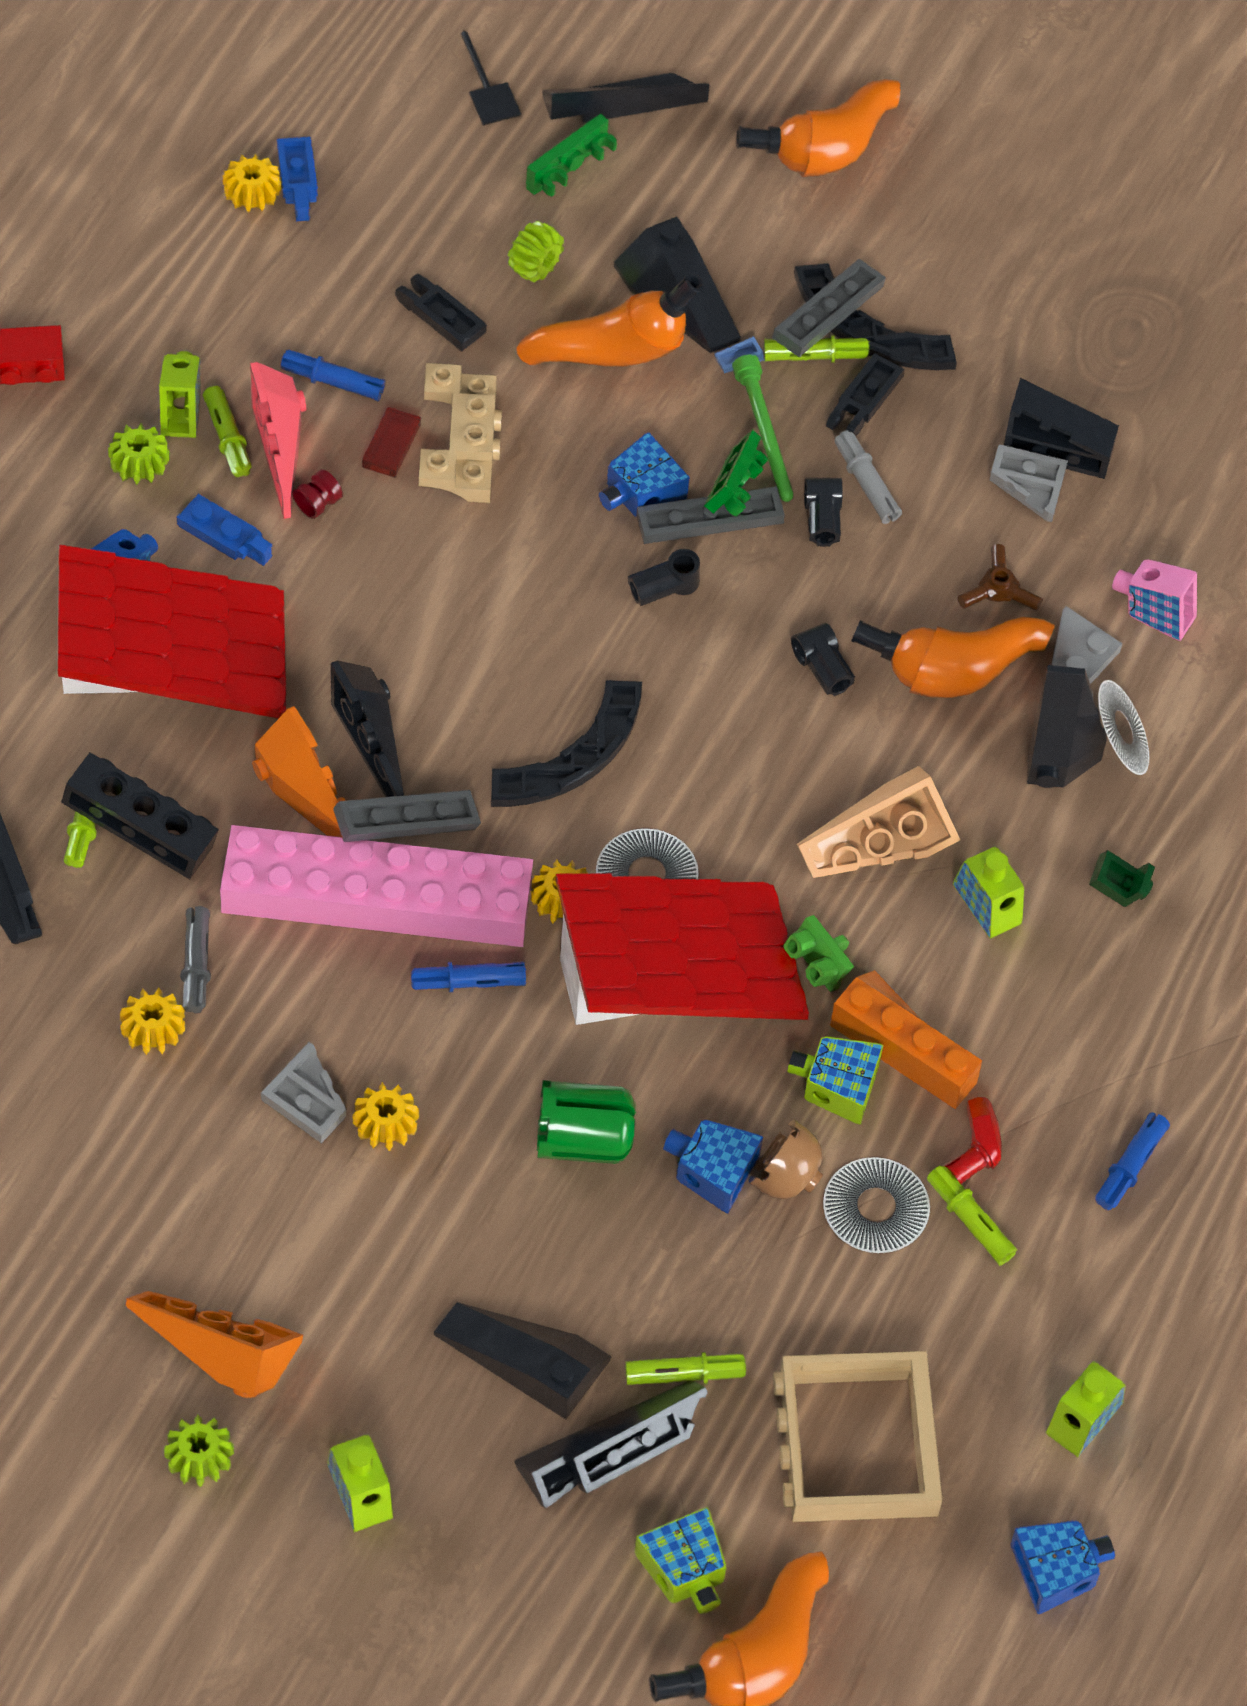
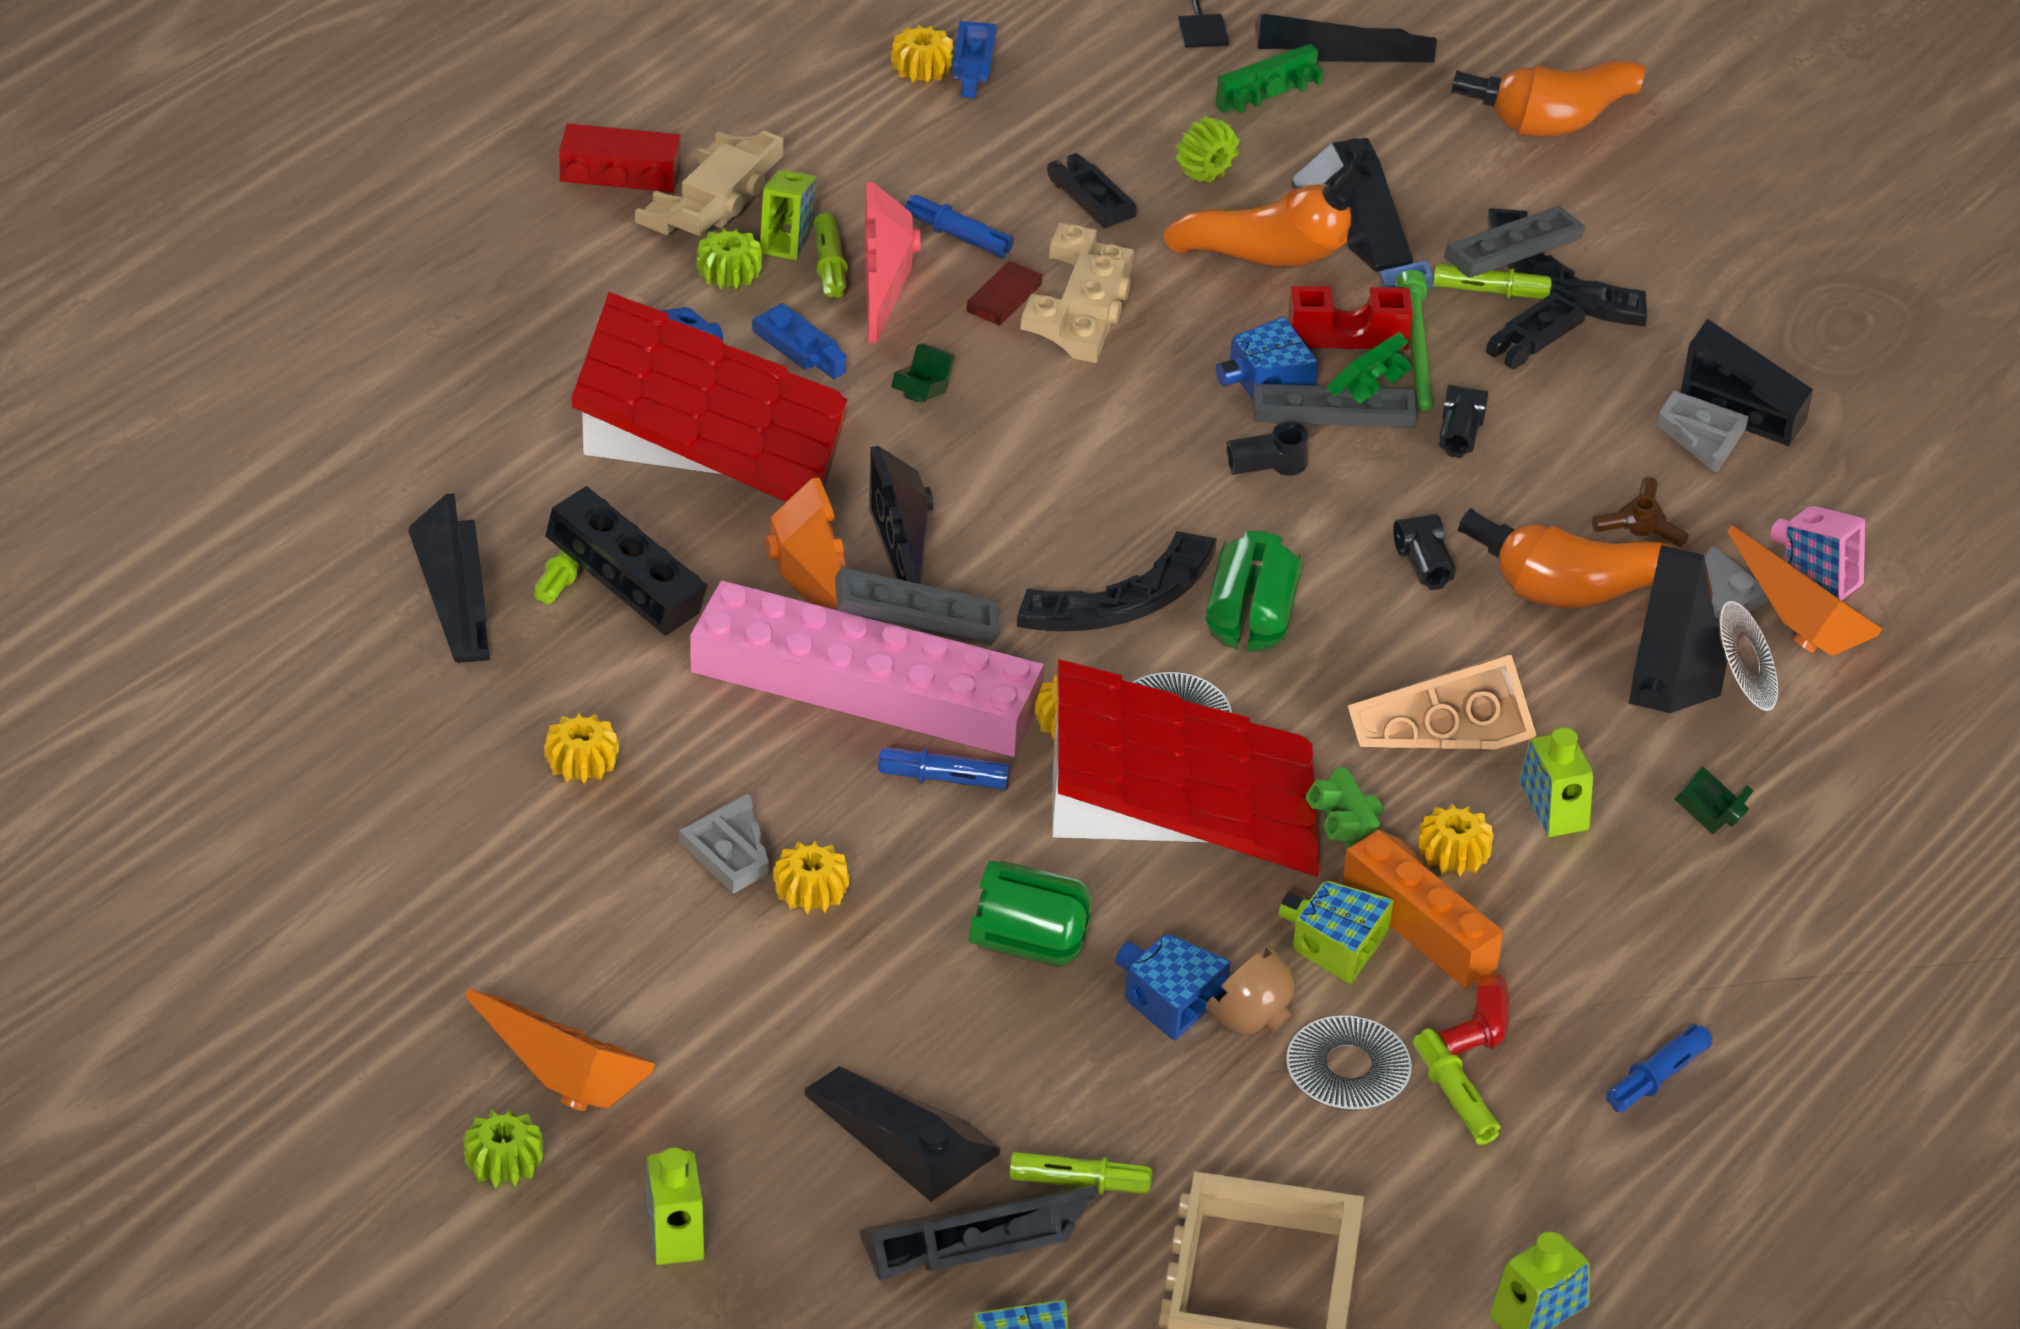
camera: 15 degrees right, 15 degrees down
dark grey axle [180,906,211,1014] -> none
dark red wheel [292,469,343,519] -> none
light grey axle [835,430,902,524] -> none
none -> tan bracket [635,130,783,237]
none -> dark green bracket [891,343,955,402]
none -> green cylinder [1206,531,1303,652]
none -> red arch [1288,286,1413,350]
none -> yellow gear [1418,803,1493,877]
none -> orange wedge [1727,524,1883,656]

